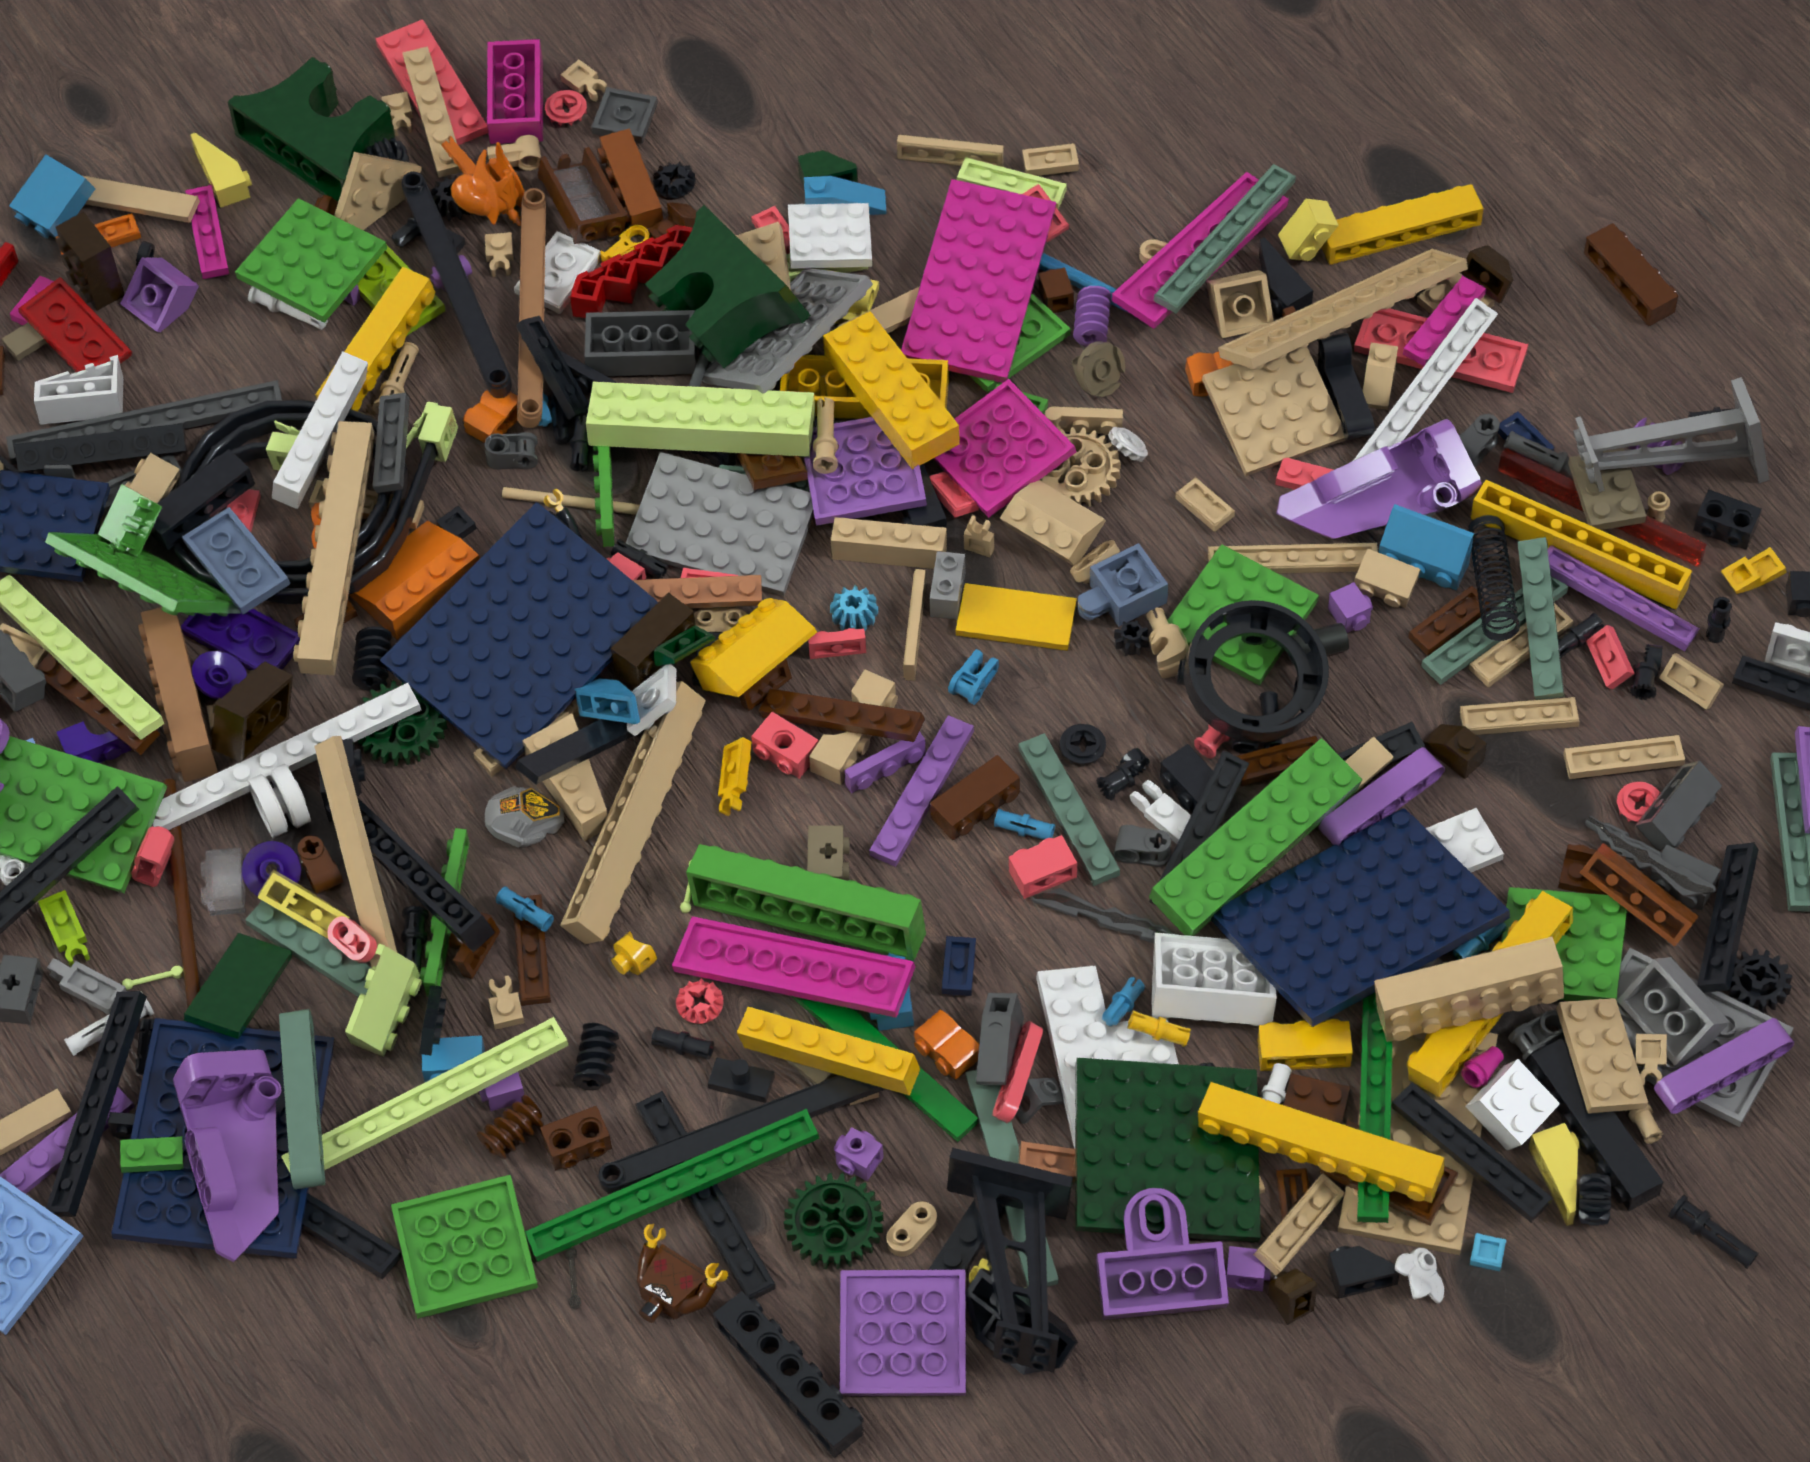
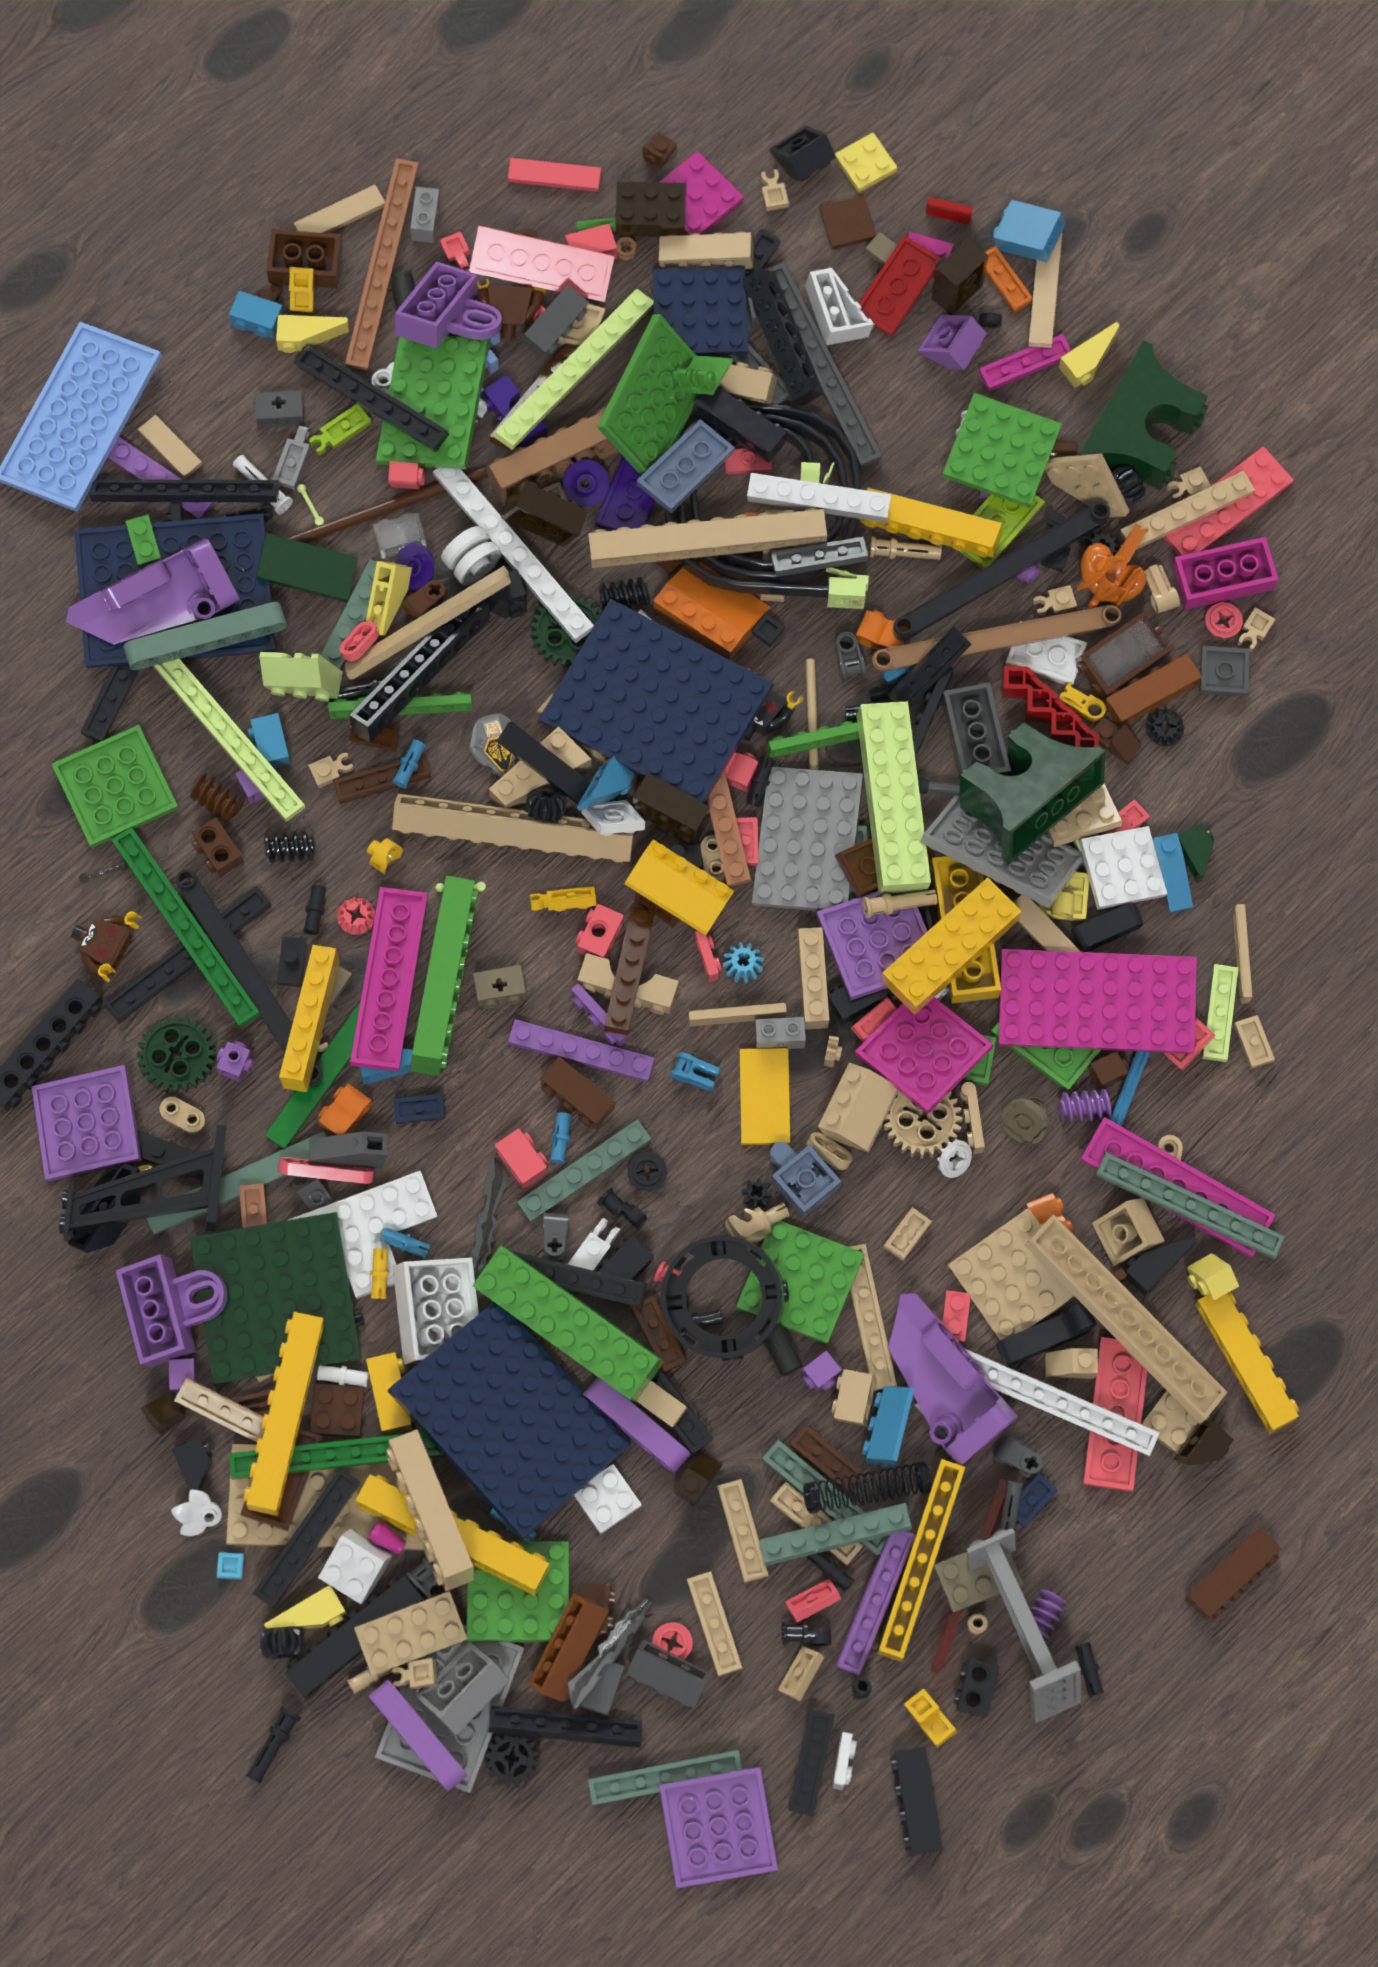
camera: 75 degrees right, 15 degrees up
black plate [419,985,447,1056] -> none
dark green slope [654,625,715,666] -> none
dark pink plate [1403,276,1486,366] -> none
none -> black gear [526,787,567,822]
none -> black beam [1071,903,1144,952]

